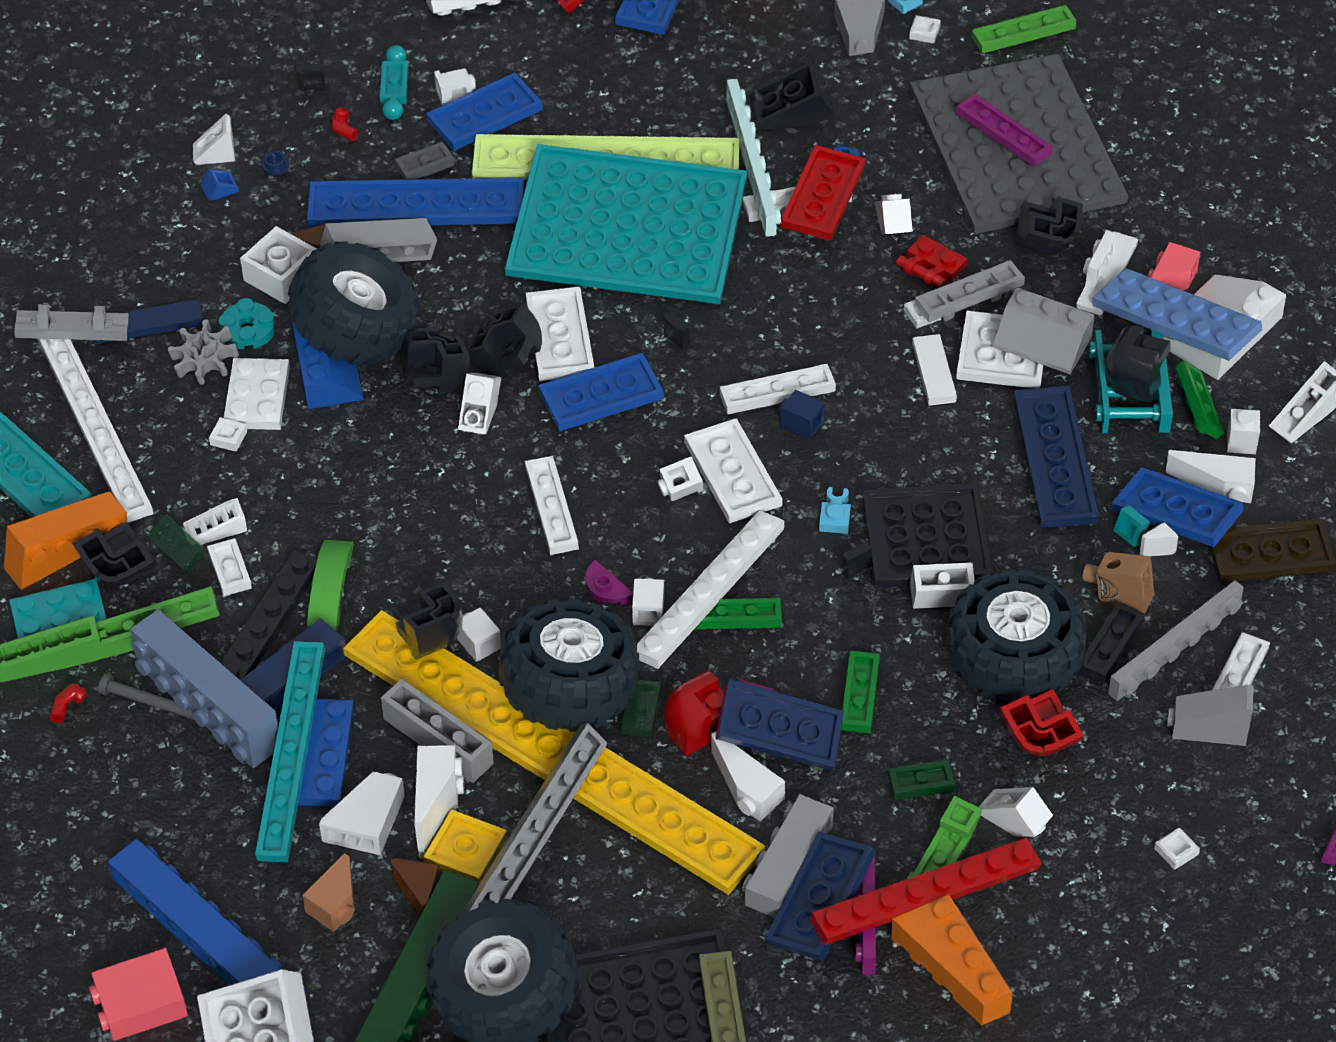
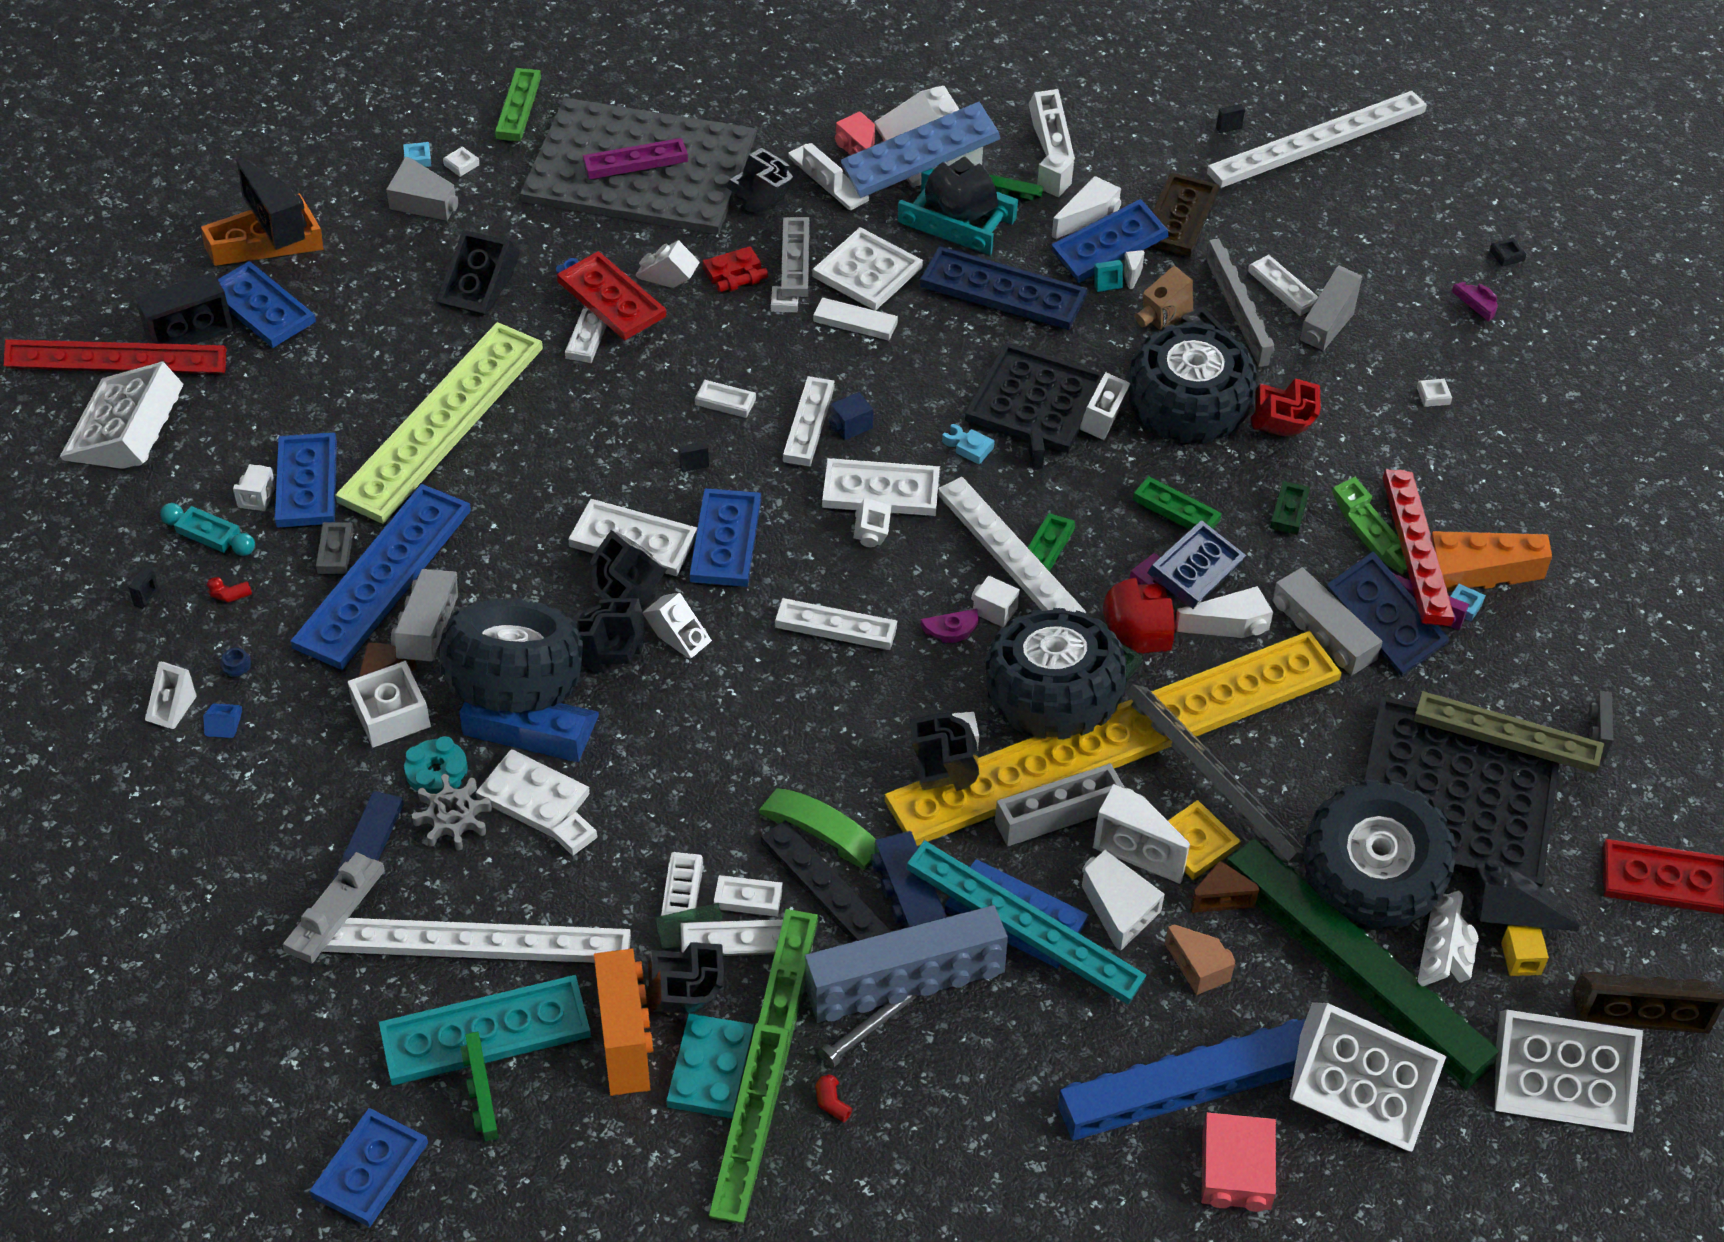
camera: 65 degrees left, 0 degrees up
teal plate [505,144,747,304] -> none
light aqua plate [726,79,781,236] -> none
white slope [979,787,1053,837] -> none
light grey slope [993,288,1095,374] -> none
none -> white tile [680,920,813,956]
none -> white tile [695,380,756,418]
none -> medium azure plate [1450,583,1486,622]

